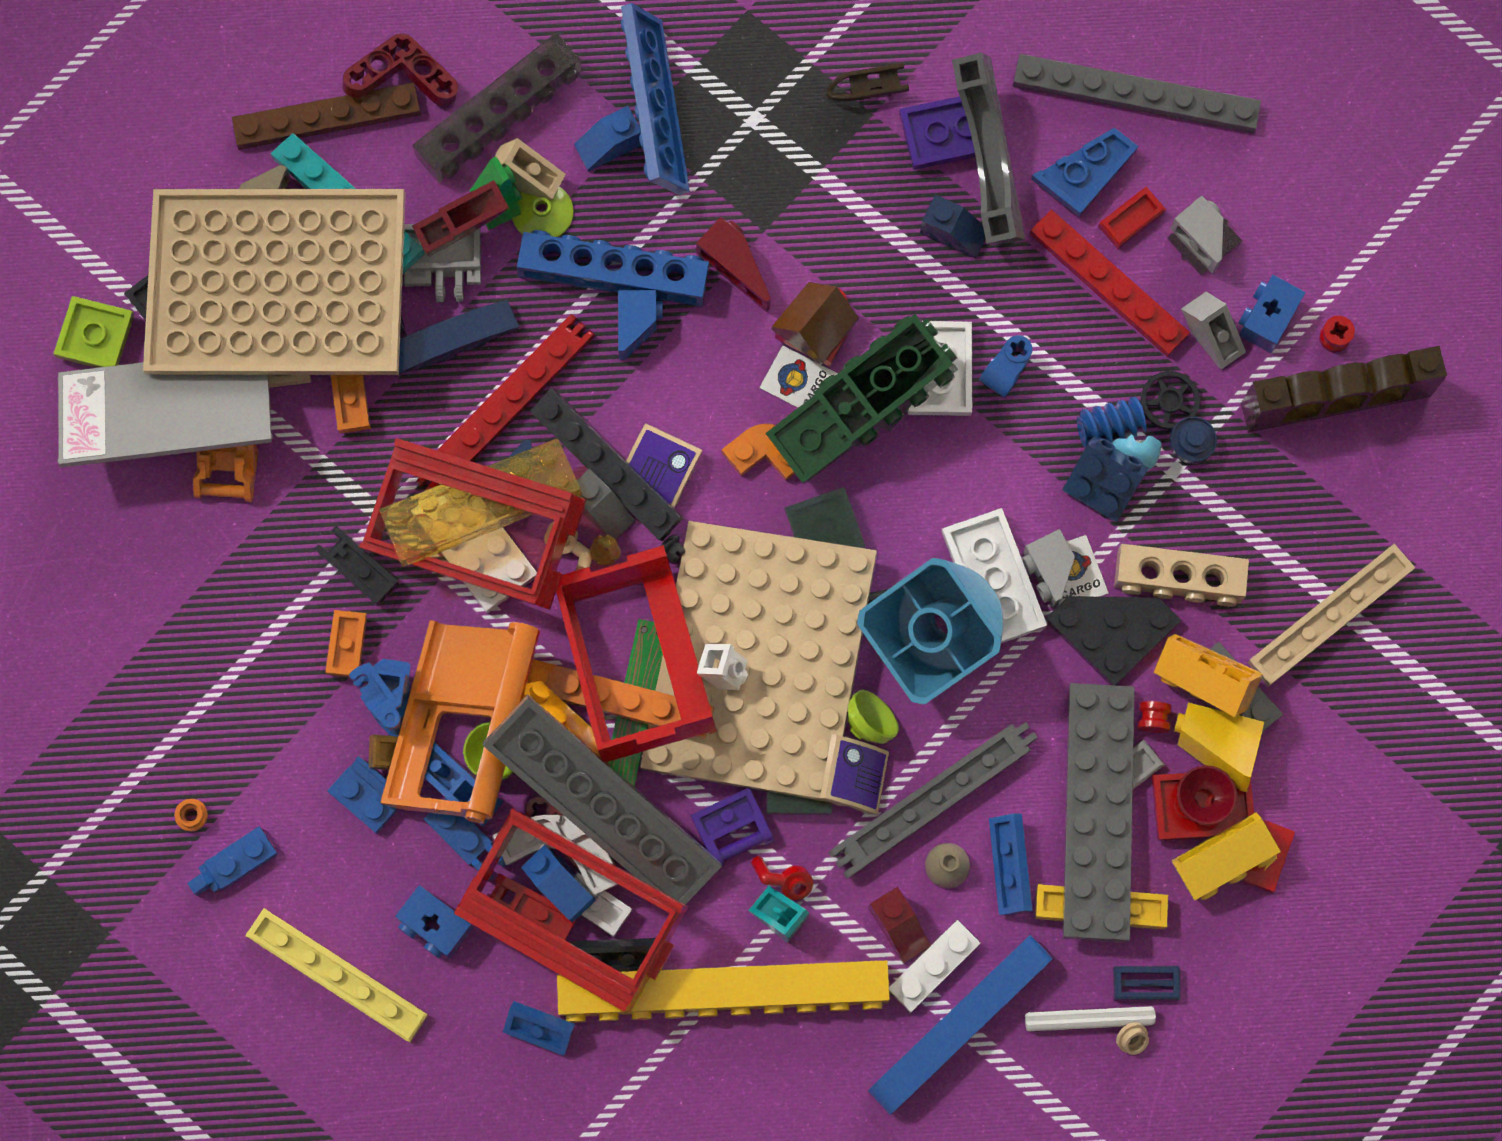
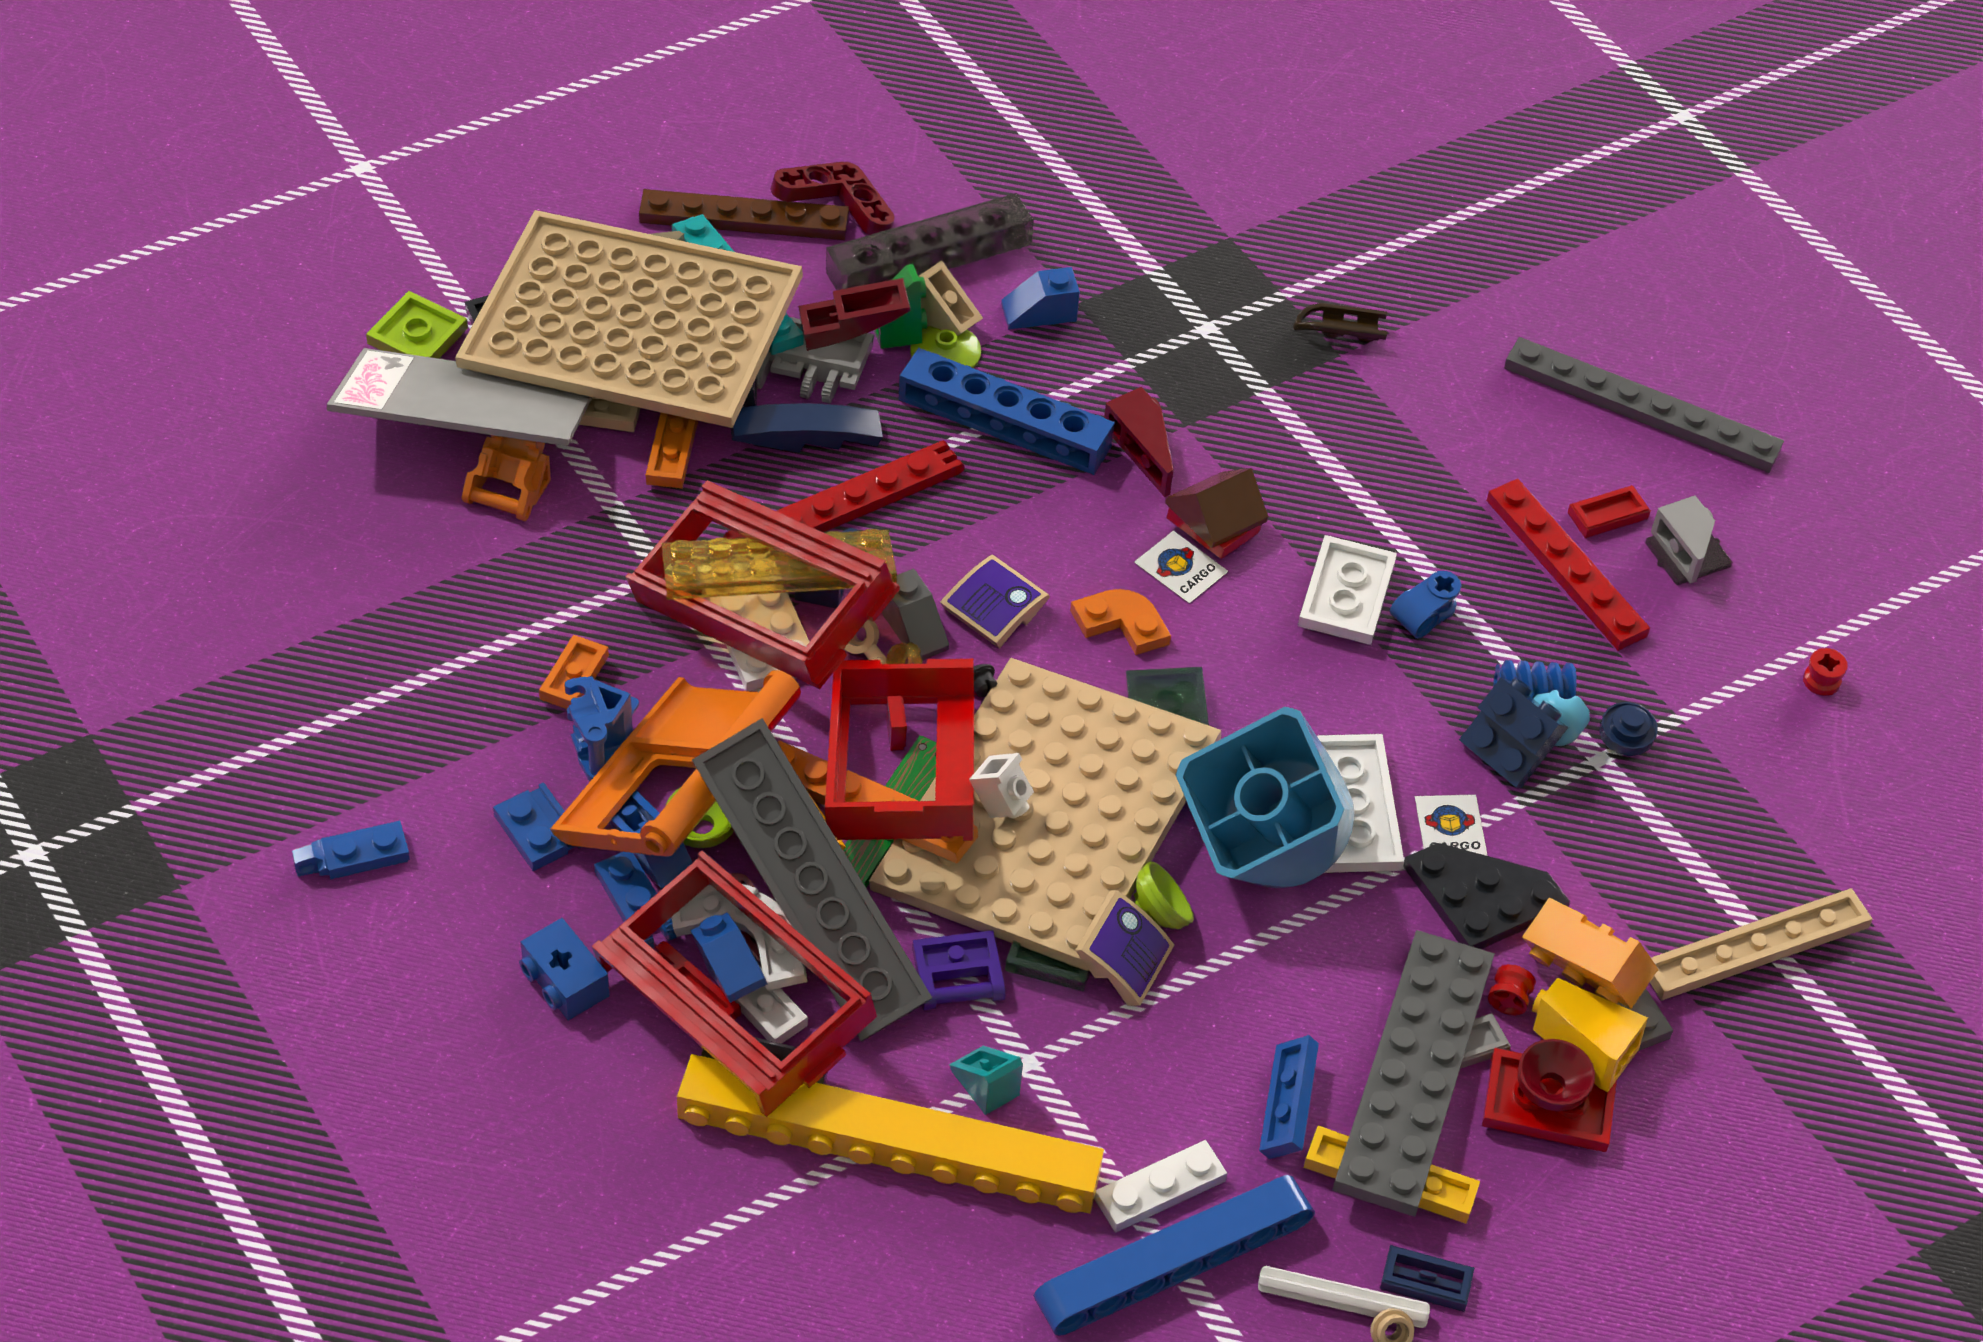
camera: 15 degrees right, 25 degrees down
orange plate [174,799,208,832] -> none
light yellow tile [245,908,428,1043] -> none
black hinge [314,526,399,607] -> none
pearl gold tile [369,734,398,770] -> none
blue plate [503,1001,575,1056] -> none
black plate [530,388,684,541] -> none
blue slope [618,290,663,360] -> none
blue plate [621,3,690,195] -> none
red plate [751,856,814,900] -> none
dark green wedge [766,314,958,484] -> none
dark grey hinge [828,722,1038,879] -> none
dark red slope [868,886,931,964] -> none
dark purple plate [899,96,976,170] -> none
dark blue slope [920,194,986,259] -> none
dark tan brick [925,843,970,888] -> none
dark grey arch [952,53,1025,246] -> none
light grey slope [1022,529,1075,608] -> none
blue wing [1031,127,1139,217] -> none
tan brick [1114,544,1249,607] -> none
black wheel [1140,371,1200,430] -> none
yellow brick [1171,812,1281,900] -> none
light grey slope [1181,292,1246,369] -> none
blue brick [1238,274,1306,353] -> none
dark brown fence [1241,346,1447,433] -> none
red tile [1242,820,1295,893] -> none
none -> red tile [886,696,907,751]

